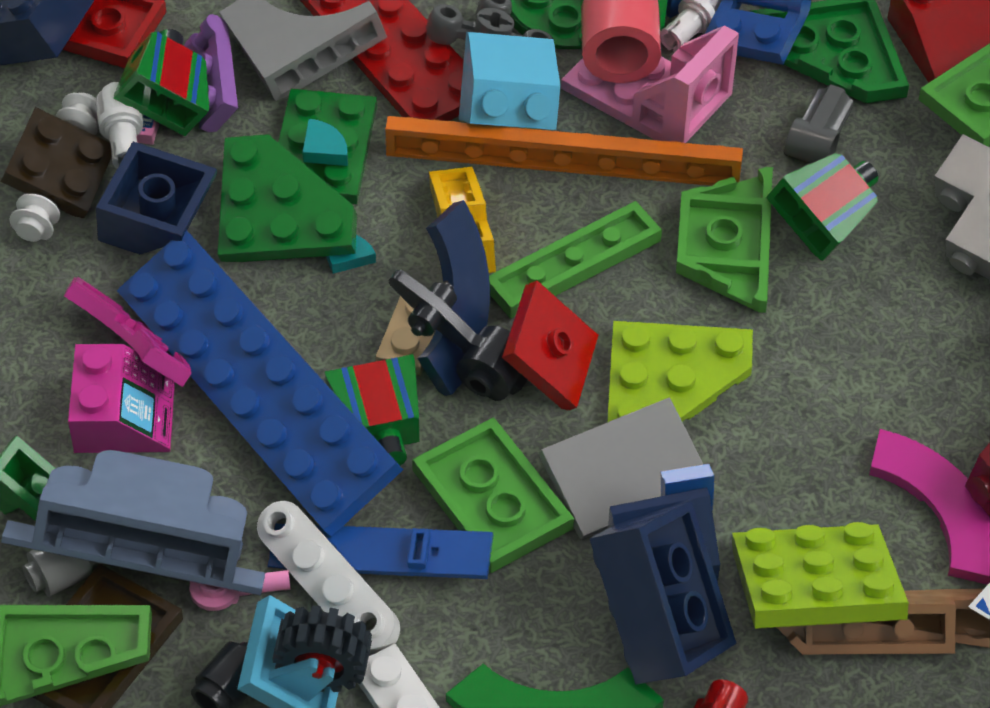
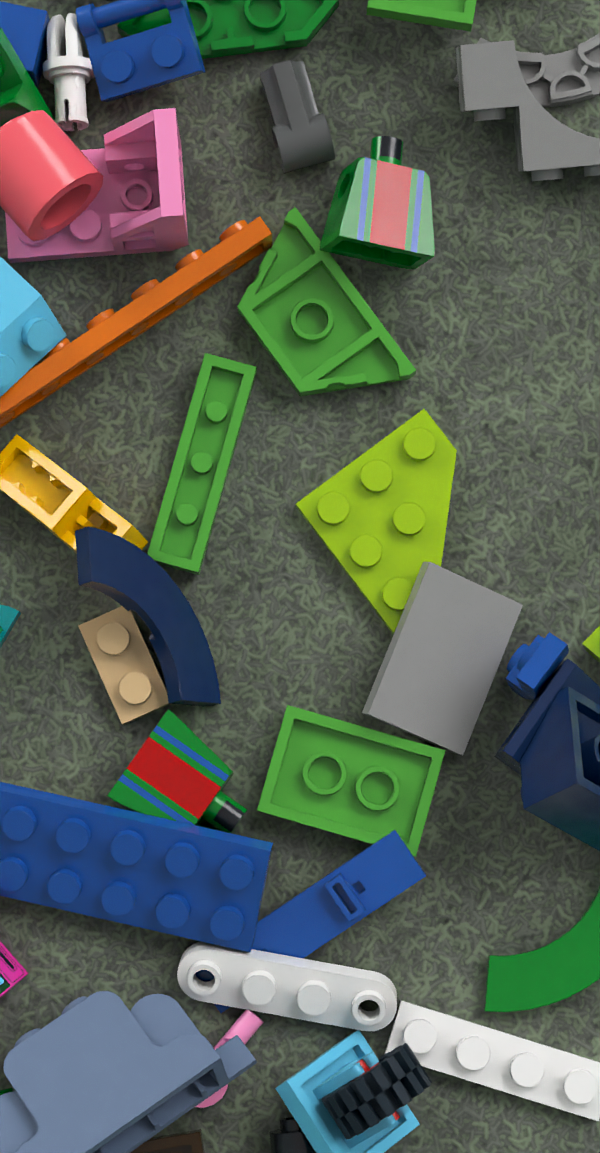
camera: 40 degrees left, 30 degrees up
black piece [389,269,528,401] -> none
red plate [502,280,599,410] -> none

